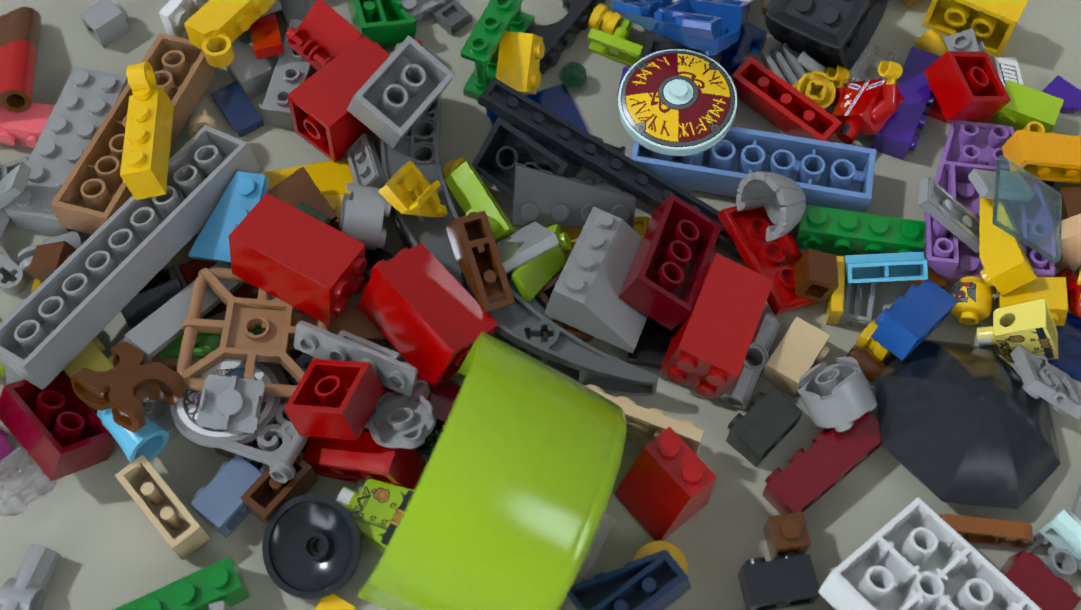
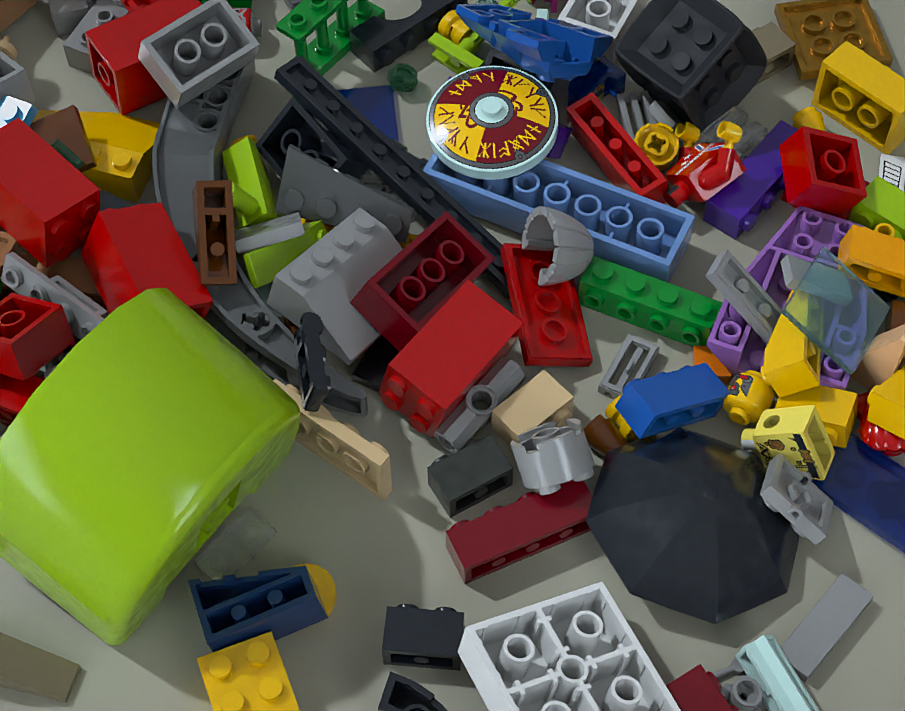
camera: 15 degrees right, 5 degrees down
dark blue tile [211,81,264,138] -> none
light grey brick [338,182,391,250] -> none
light grey tile [345,133,386,188] -> none
yellow slope [378,160,447,217] -> none
yellow brick [496,31,545,95] -> none
red slope [614,427,717,541] -> none
reddish brown brick [763,511,811,560] -> none
reddish brown brick [794,249,838,303] -> none
yellow tile [826,256,845,325] -> none
medium azure piece [844,252,928,283] -> none
dark orange beam [938,514,1033,548] -> none
light grey bracket [945,28,986,52] -> none
none -> black hinge [293,311,331,412]

